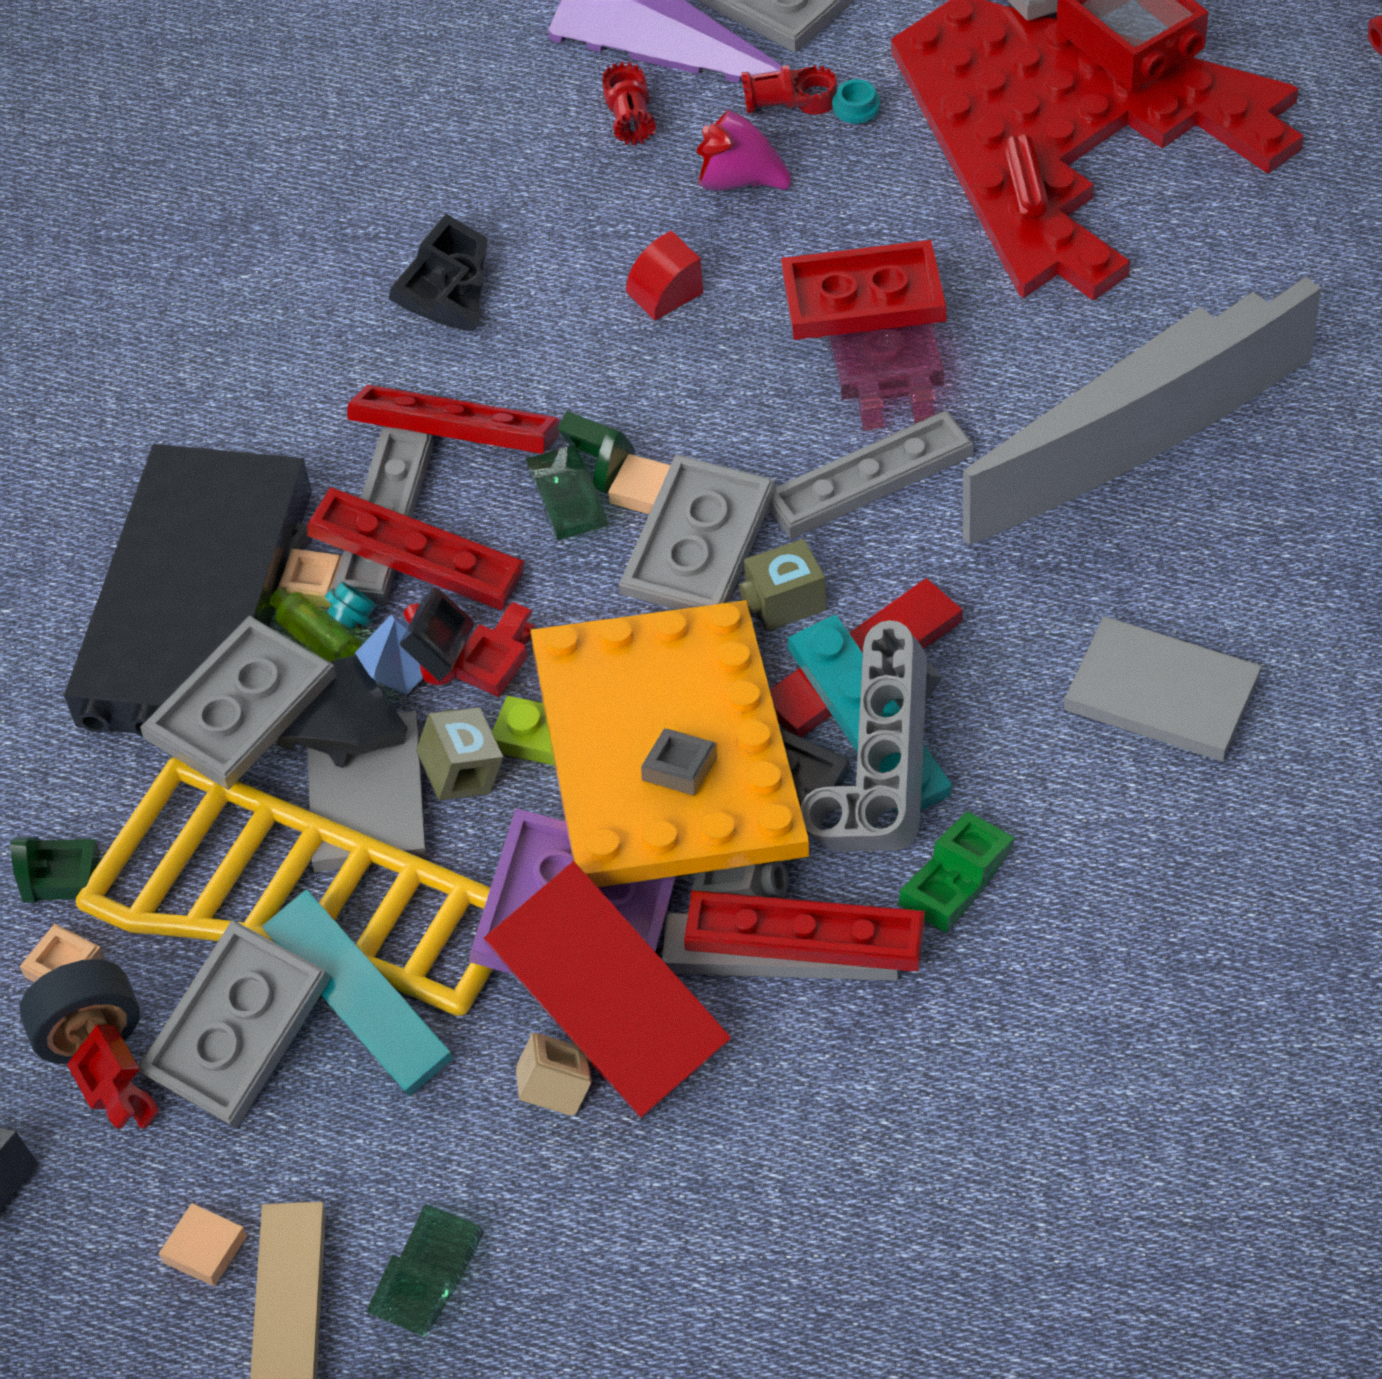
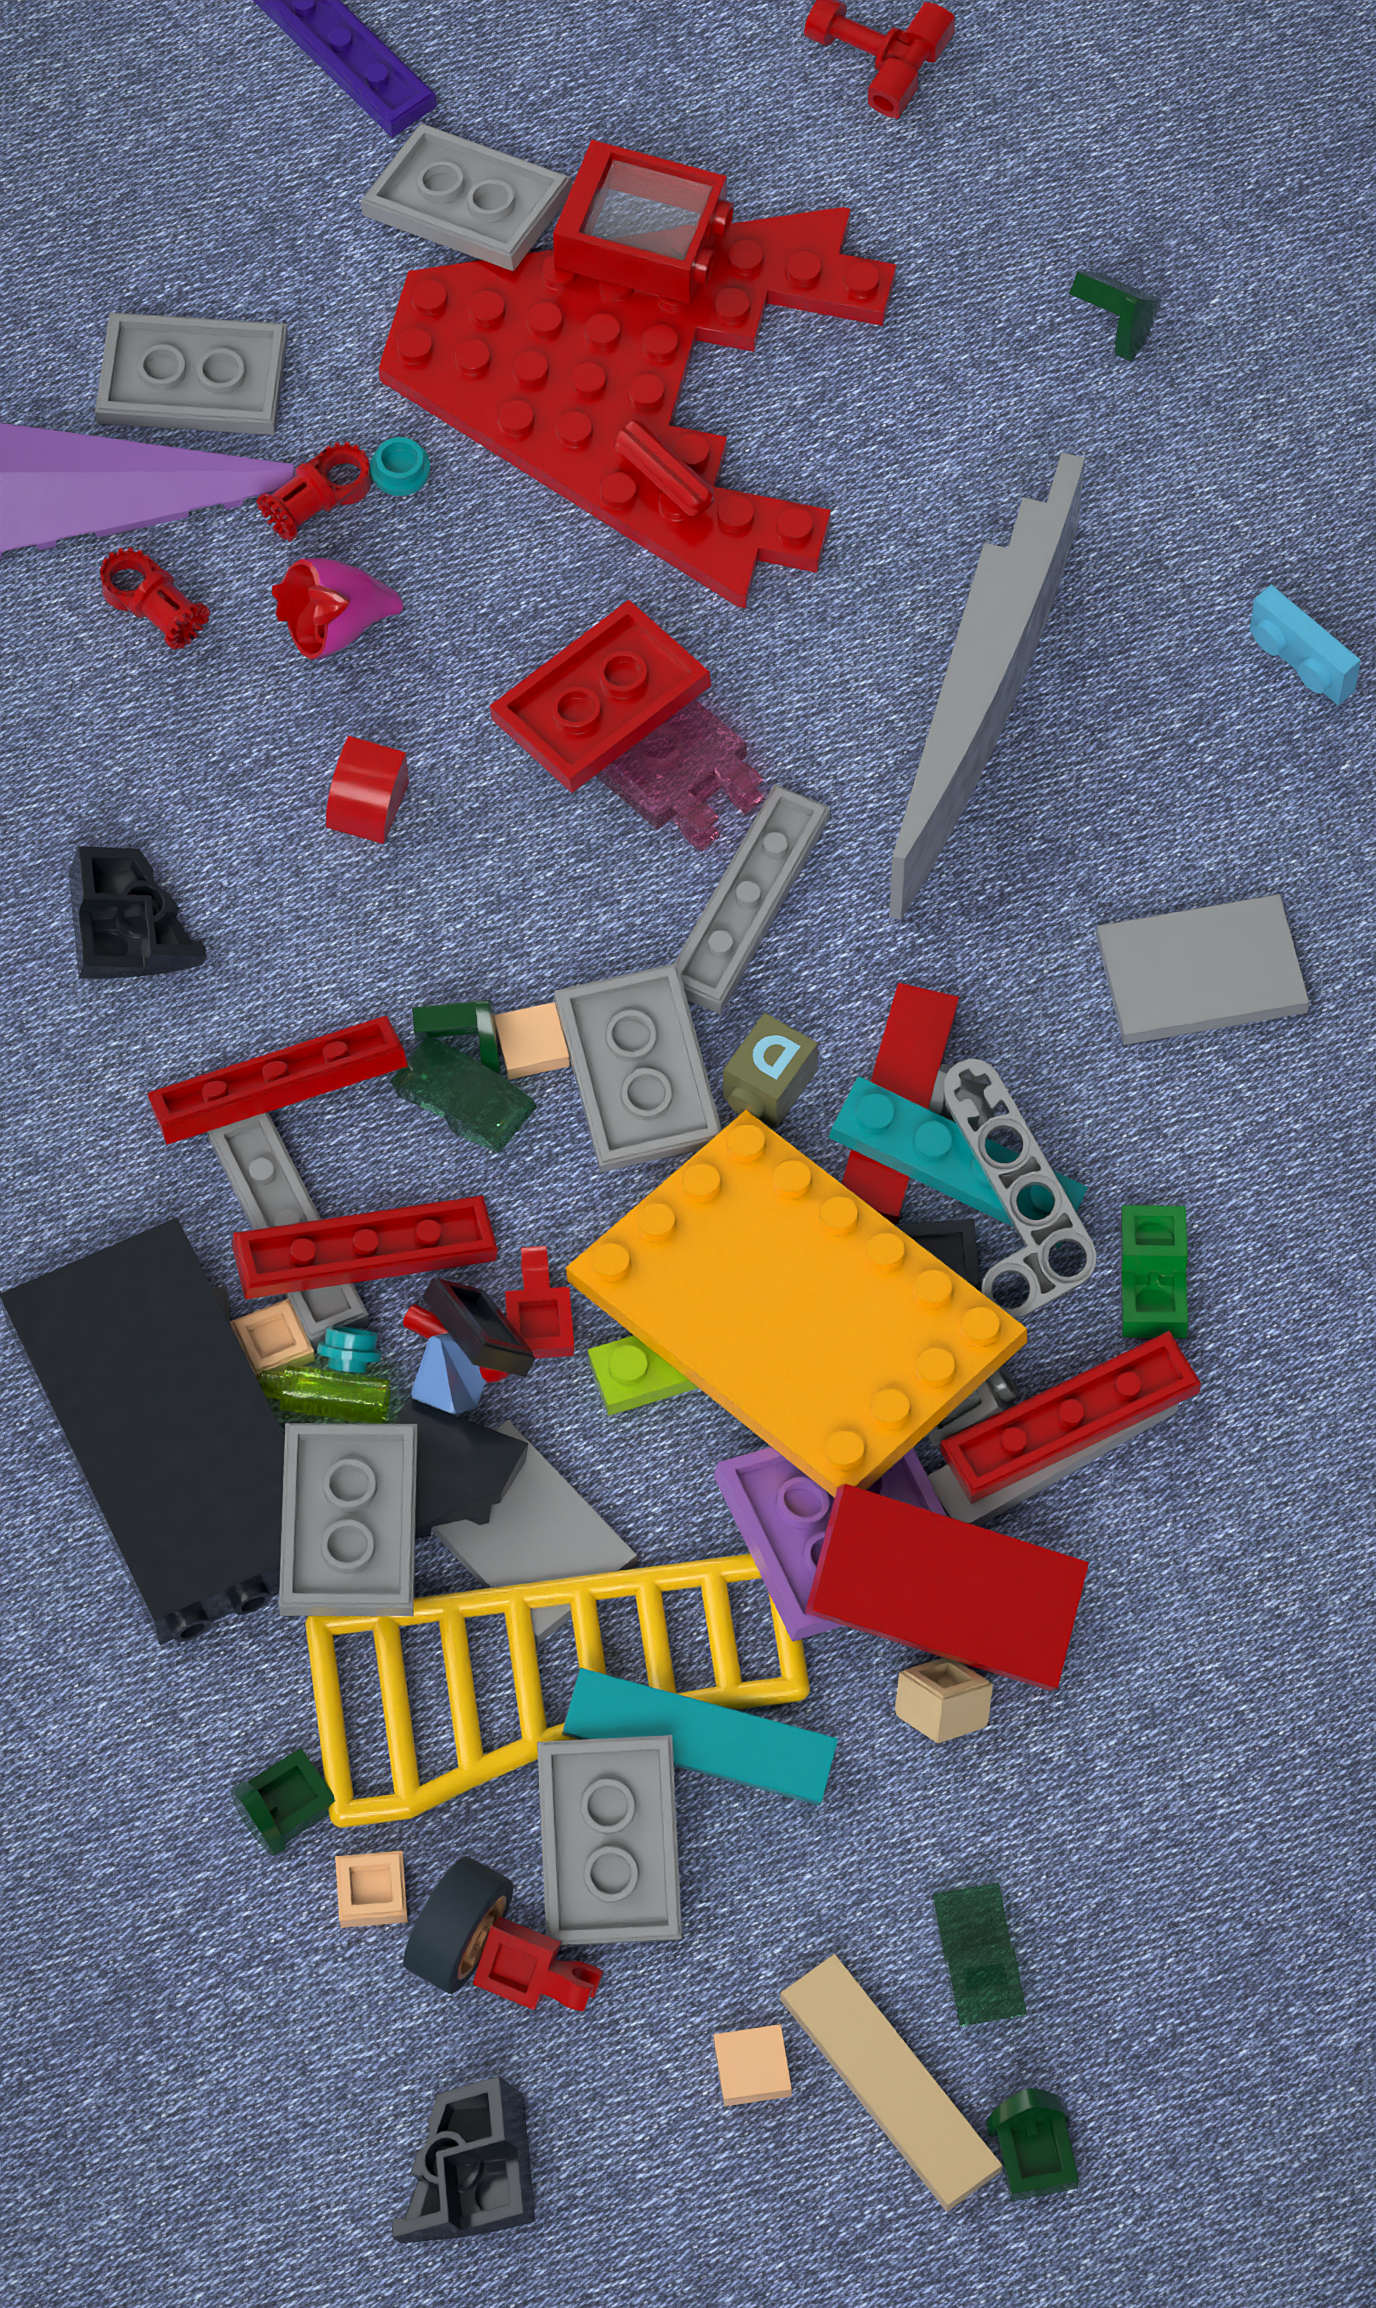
camera: 40 degrees left, 10 degrees up
olive brick [416,707,503,800] -> none
dark grey tile [641,728,717,796] -> none

